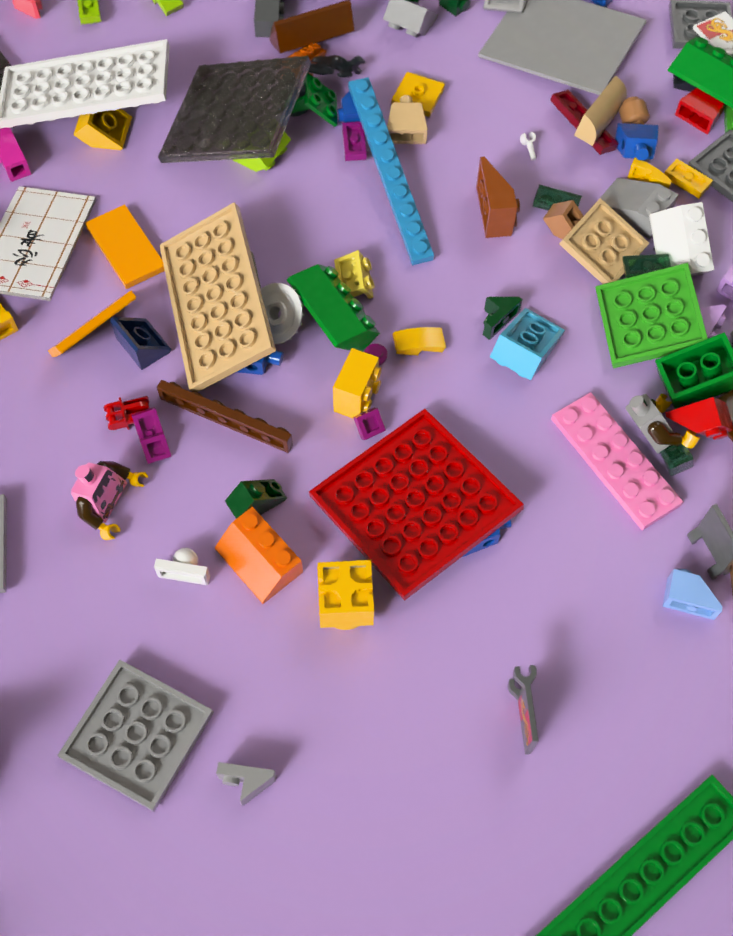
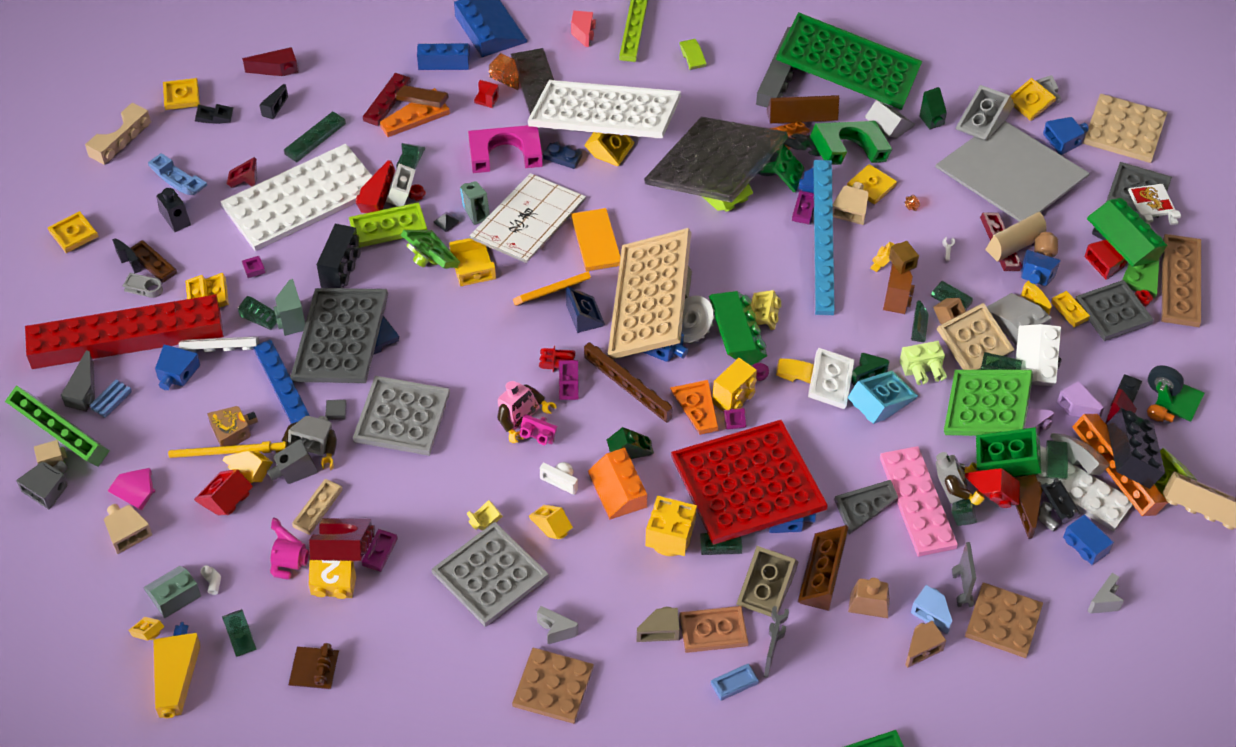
camera: 20 degrees right, 10 degrees down
none -> light yellow bracket [466,500,503,531]
none -> medium nougat plate [512,648,594,724]
none -> dark pink hips [520,414,558,446]
none -> yellow slope [529,505,573,539]
none -> dark blue plate [543,141,582,169]
none -> dark tan slope [636,607,679,642]
none -> orange wing [670,380,719,435]
none -> nougat tile [679,606,748,653]
none -> clear green plate [700,533,743,555]
none -> medium blue tile [711,663,759,701]
none -> dark tan slope [736,546,799,617]
none -> reddish brown slope [798,525,849,611]
none -> white plate [808,348,854,409]
none -> green arch [810,121,892,165]
none -> dark grey wing [834,480,898,534]
none -> medium nougat torso [848,578,890,618]
none -> yellow plate [870,242,895,272]
none -> pearl gold brick [889,240,919,274]
none -> yellowish green brick [899,341,947,385]
none -> clear orange plate [904,194,920,211]
none -> medium nougat slope [905,621,946,668]
none -> clear green slope [911,300,929,342]

